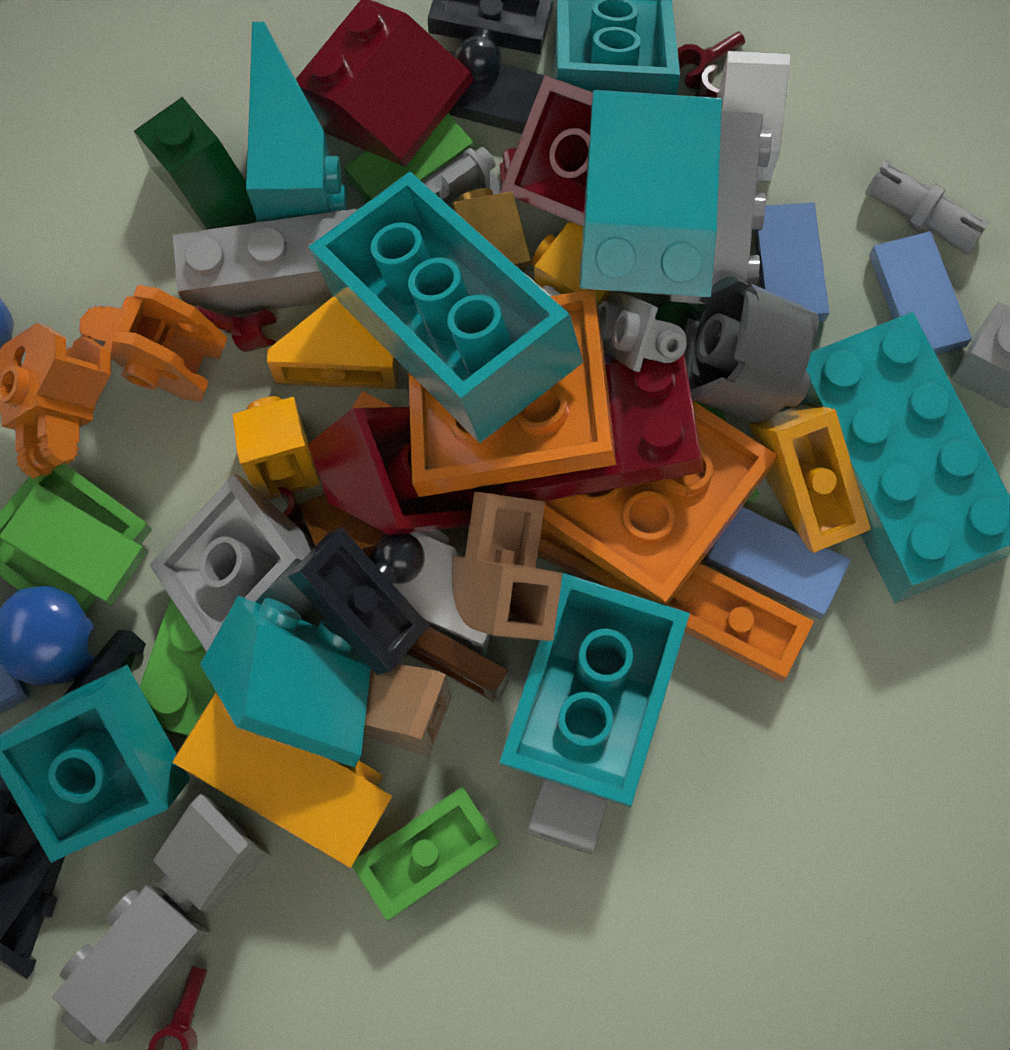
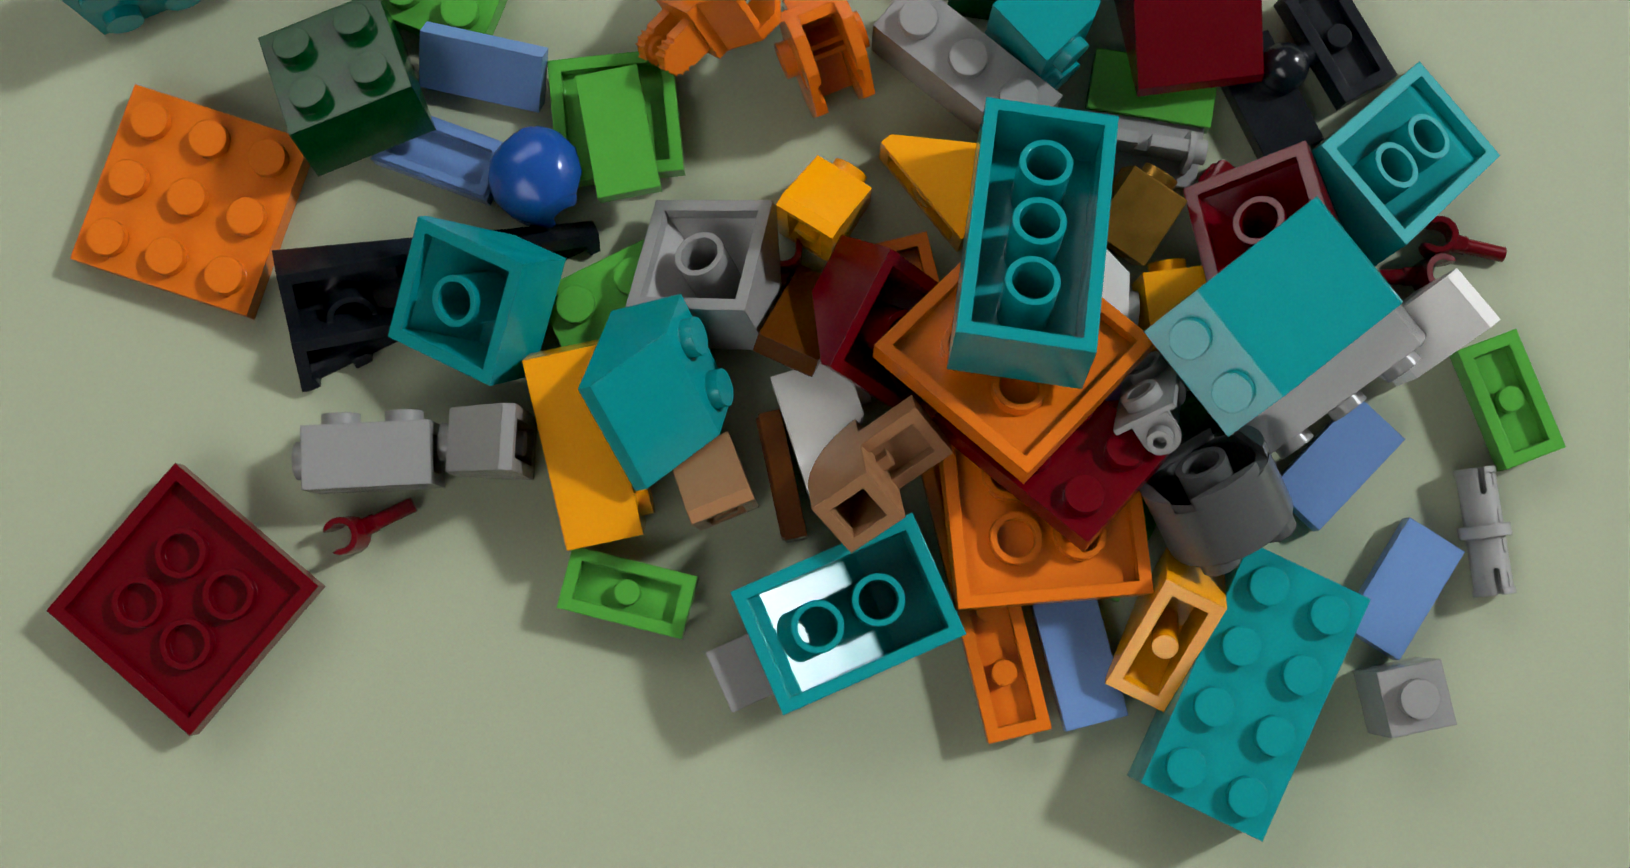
camera: 50 degrees right, 10 degrees up
dark red hand [195,306,276,352] -> none
black plate [287,527,430,676] -> none
none -> bright green plate [1449,329,1566,472]

